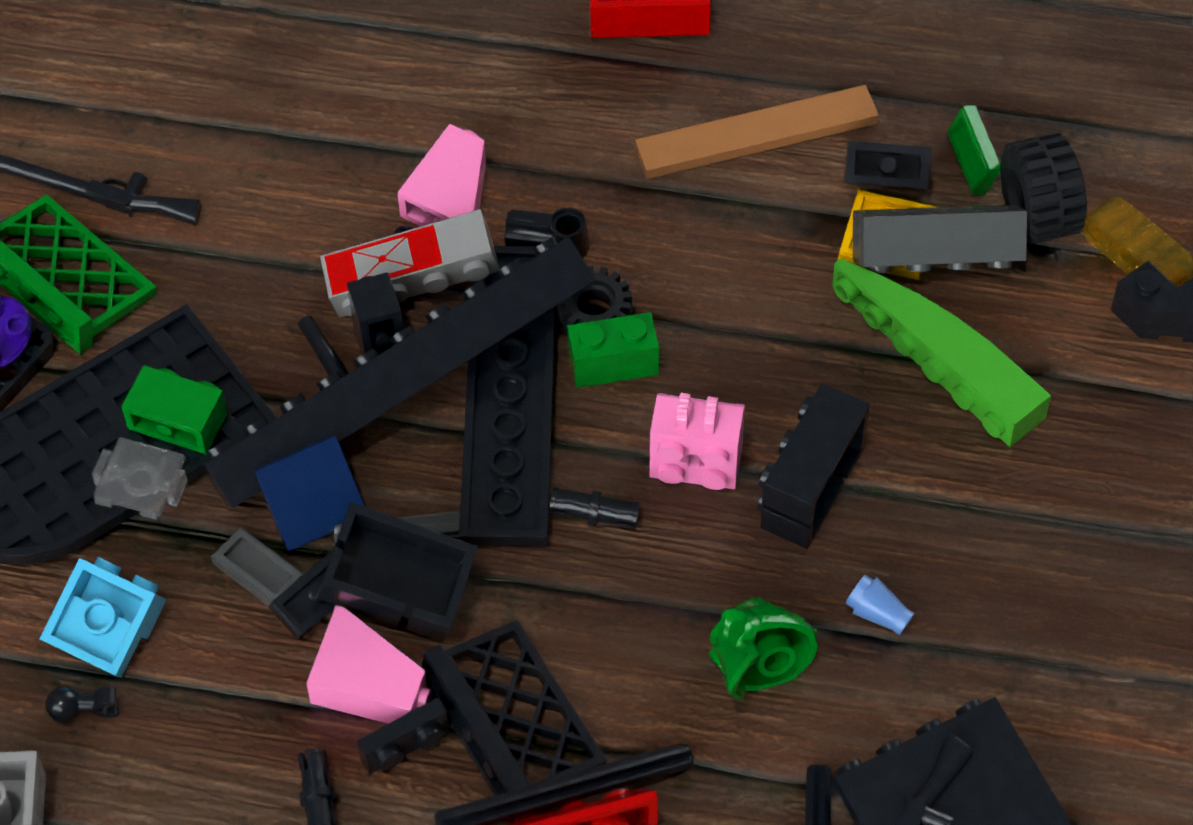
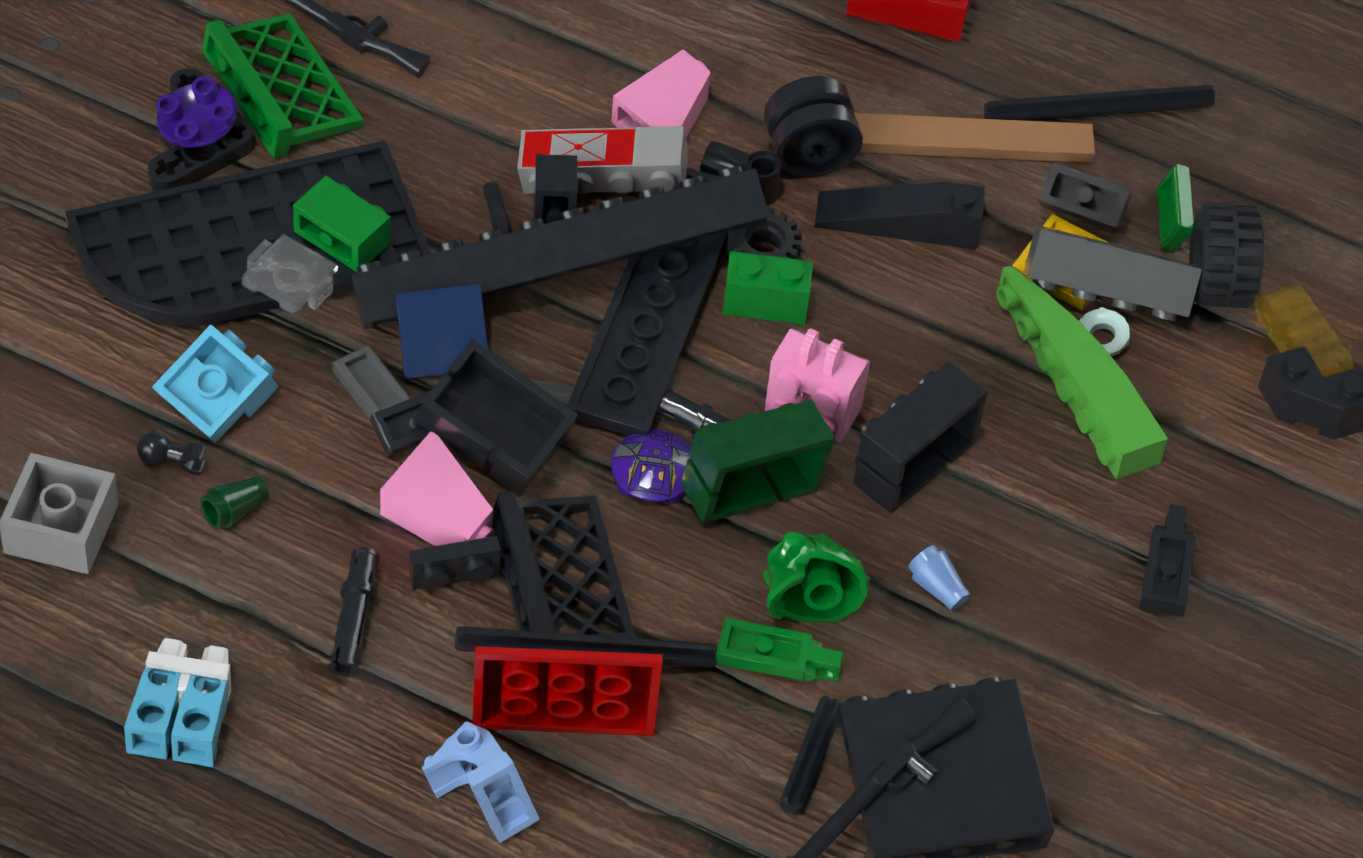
camera: 10 degrees right, 5 degrees down
none -> dark green cone [200,476,269,529]
none -> dark purple dish [611,430,691,503]
none -> dark green piece [681,399,835,523]
none -> green hinge [716,618,843,681]
none -> black wheel [764,76,863,178]
none -> black wedge [814,178,985,250]
none -> black axle [984,85,1215,121]
none -> light aqua piece [1079,307,1130,357]
none -> black hinge [1139,504,1196,617]

